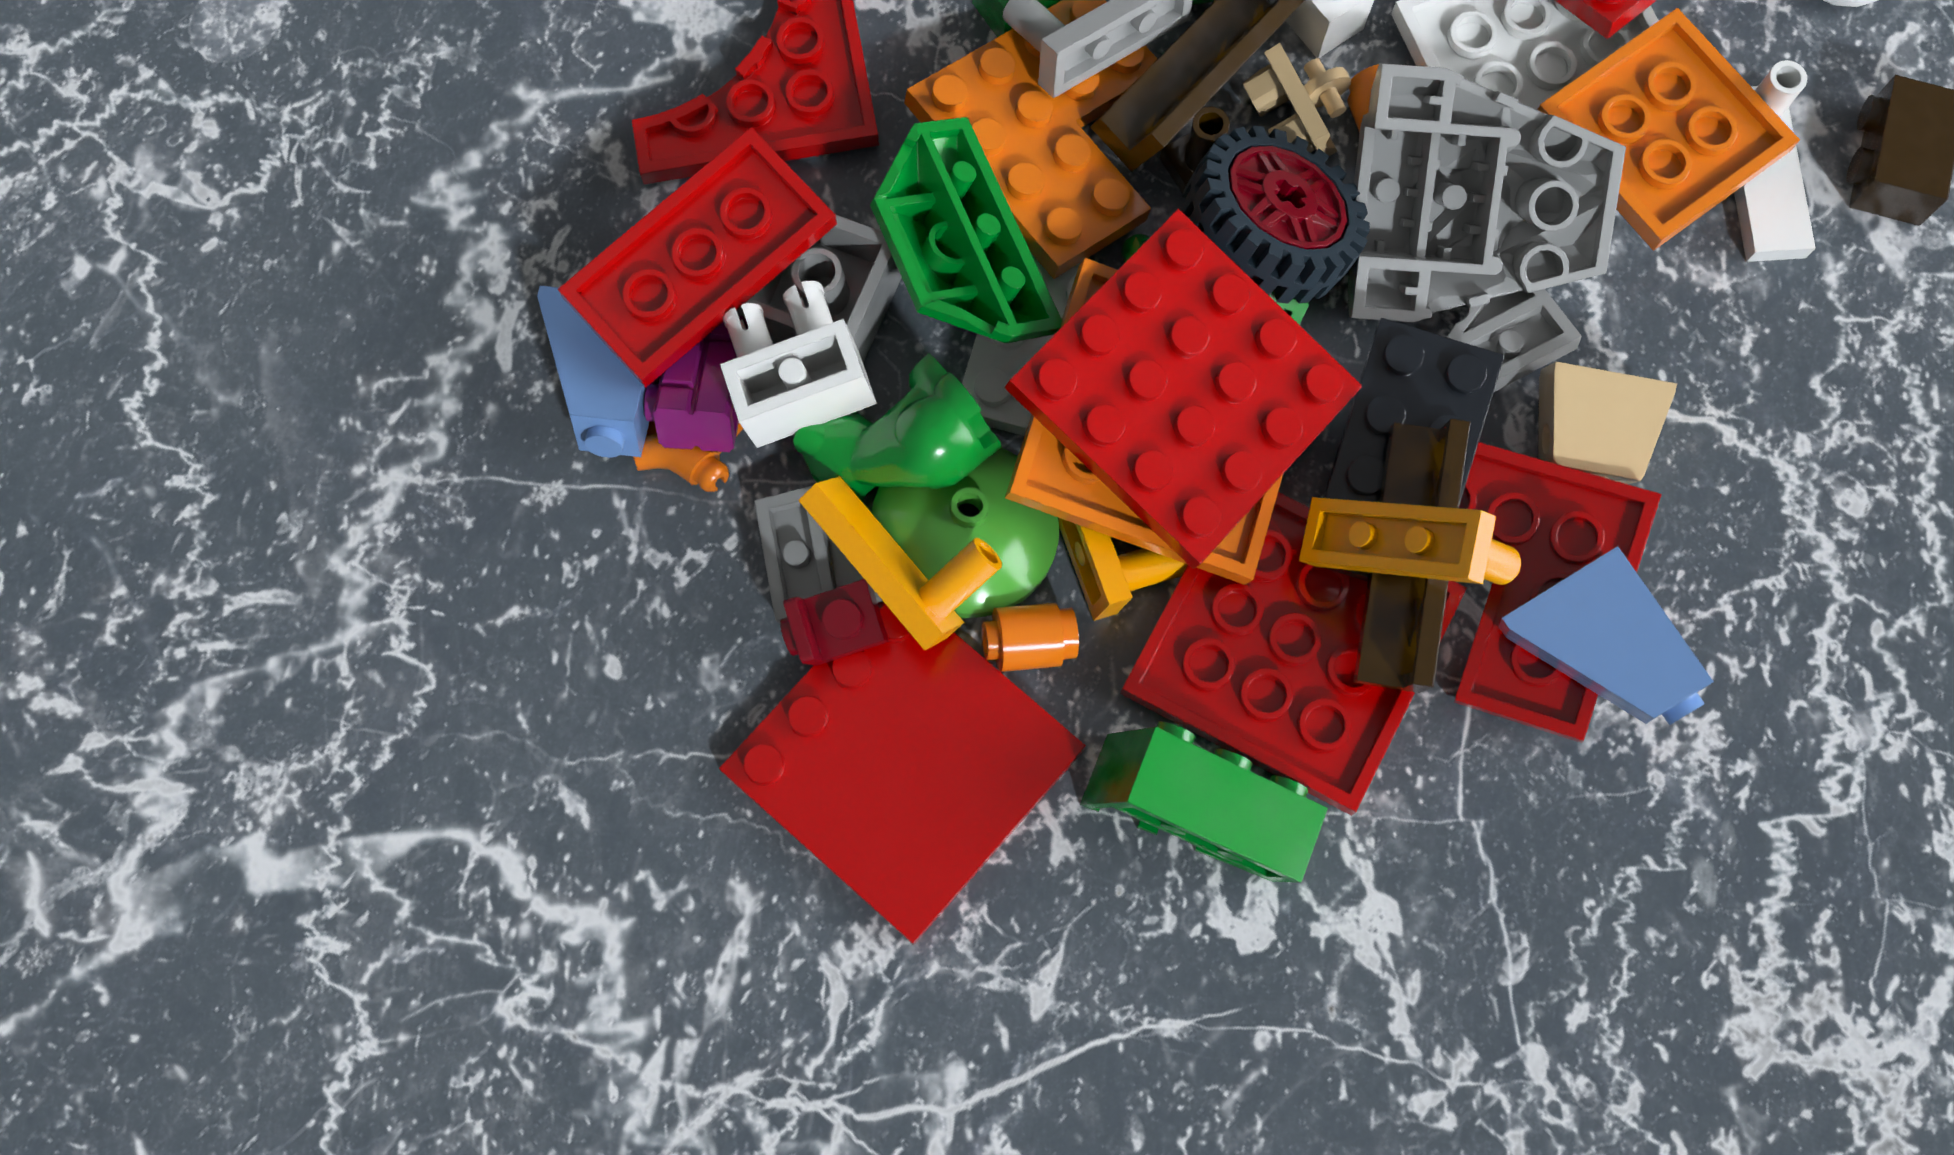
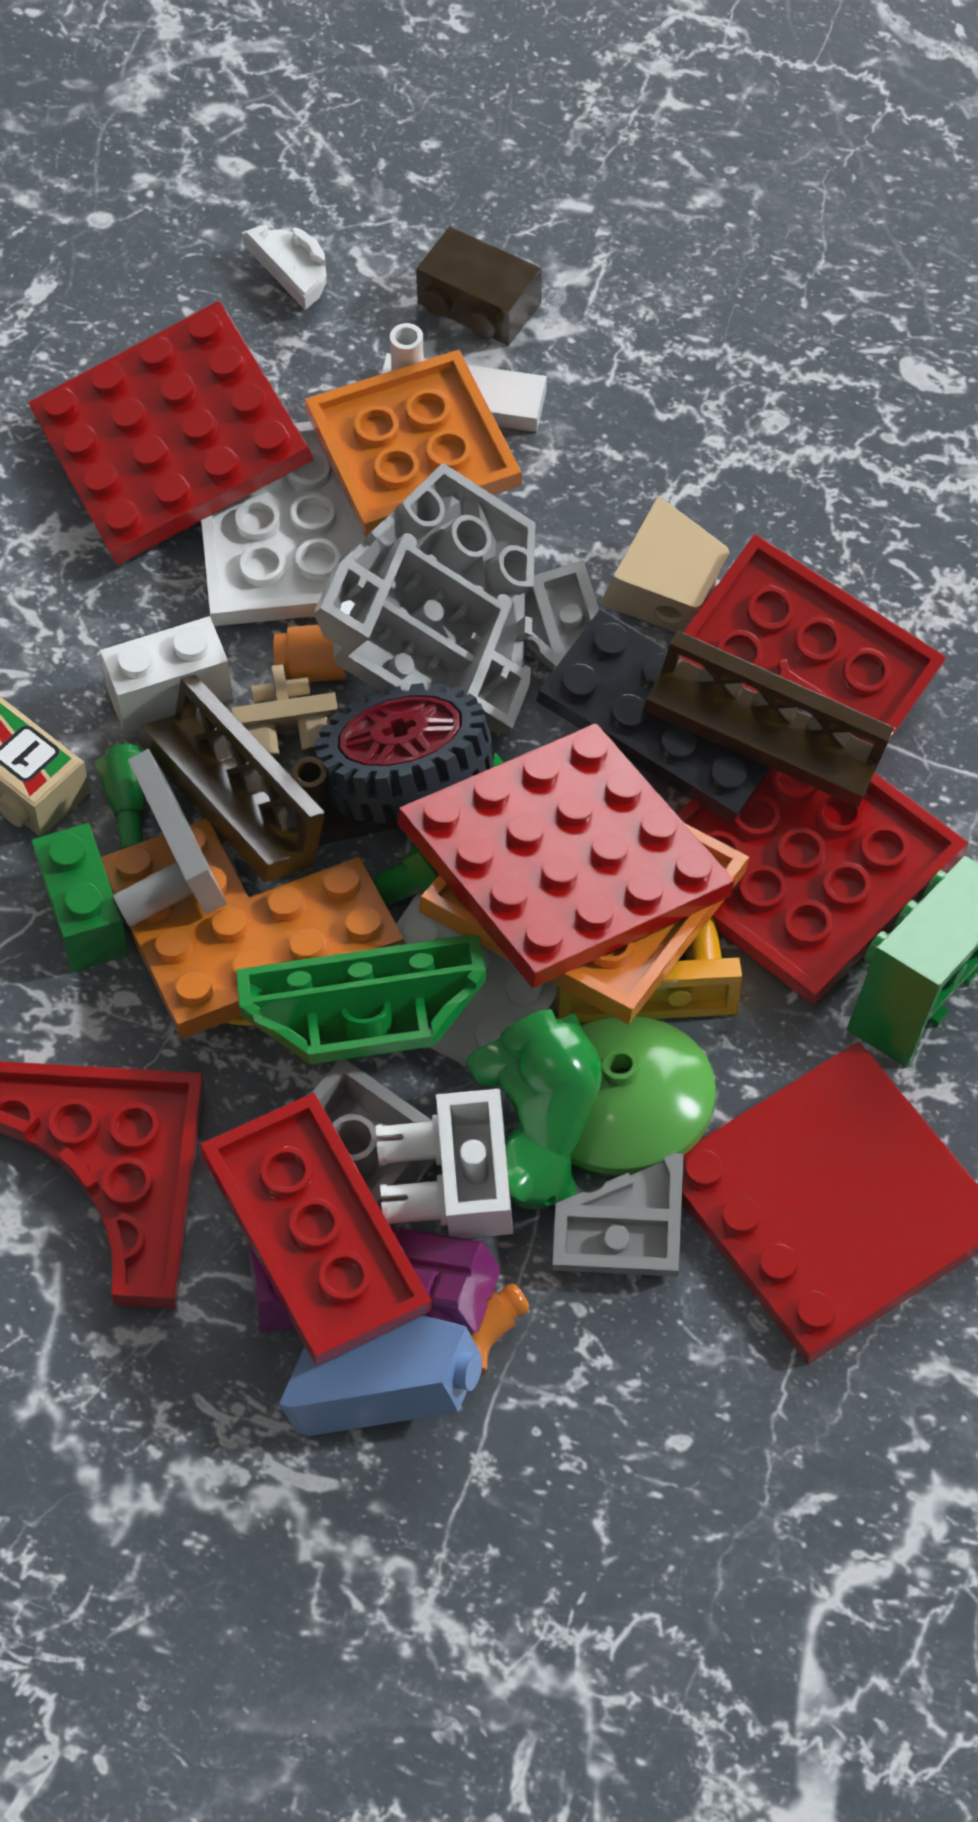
camera: 75 degrees left, 15 degrees down
dark red bracket [780,579,889,666] -> none
light orange piece [798,476,1002,650] -> none
orange brick [982,603,1079,672] -> none
light orange piece [1299,497,1521,585] -> none
medium blue slope [1499,546,1714,726] -> none

